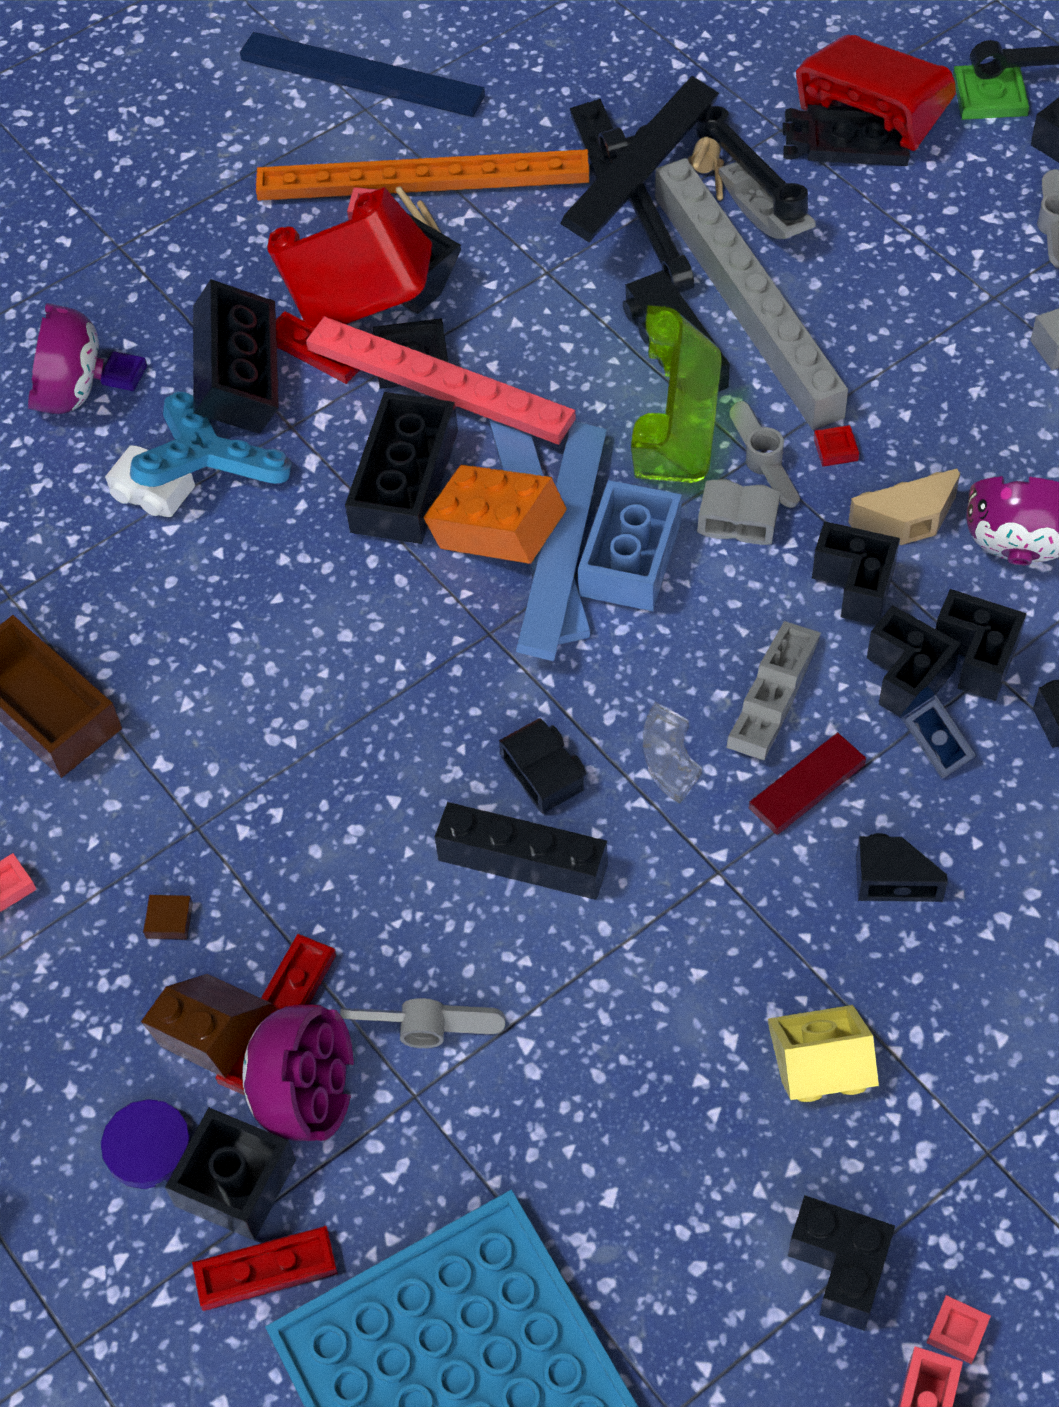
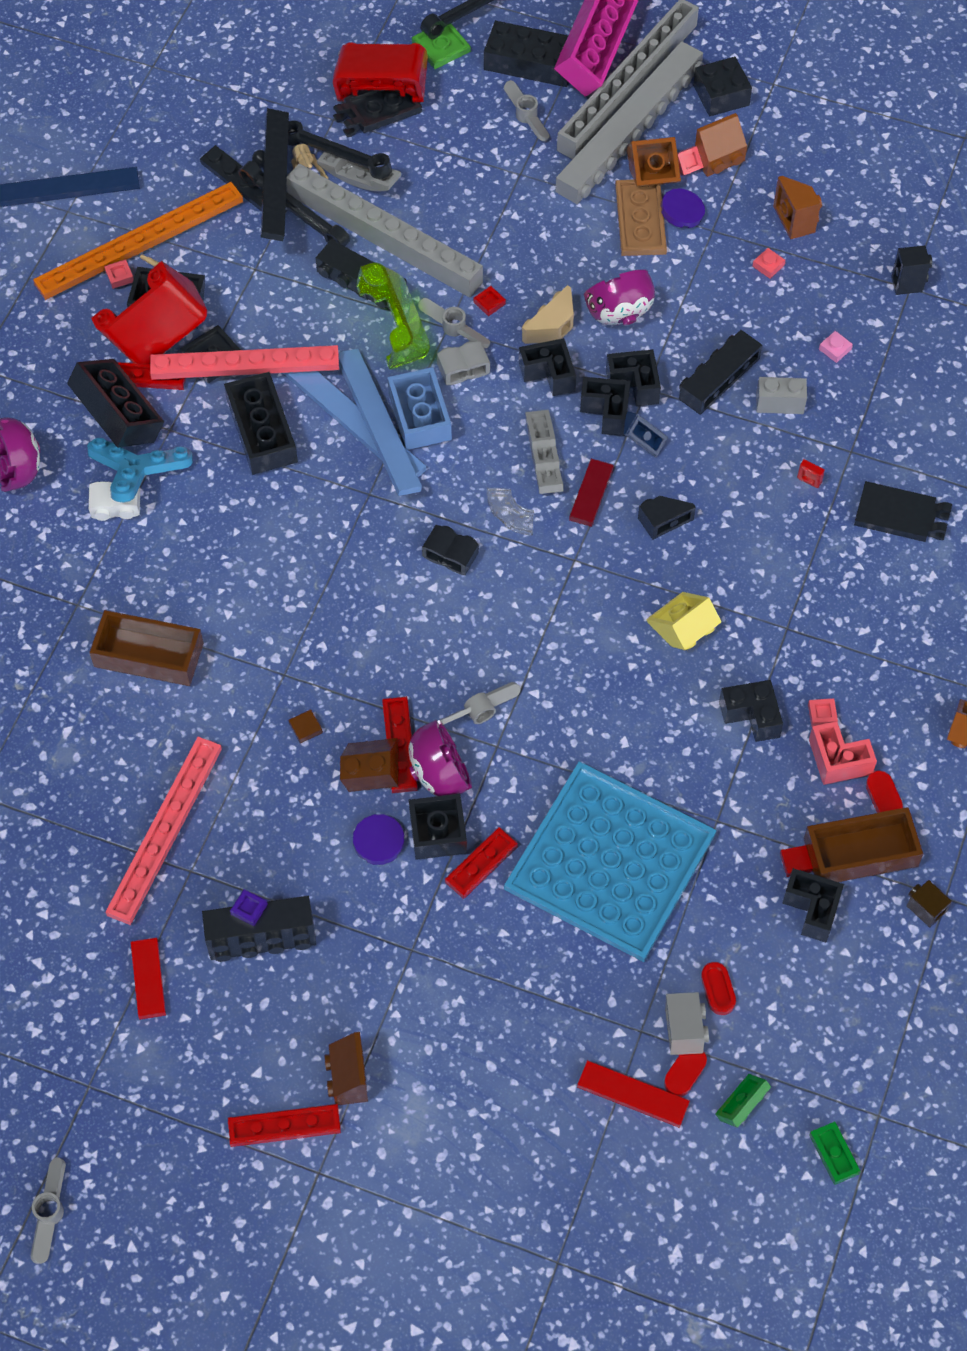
camera: 35 degrees left, 5 degrees up
dark purple tile [100,351,147,391] -> none
orange brick [423,465,567,564] -> none
black brick [434,802,608,900] -> none

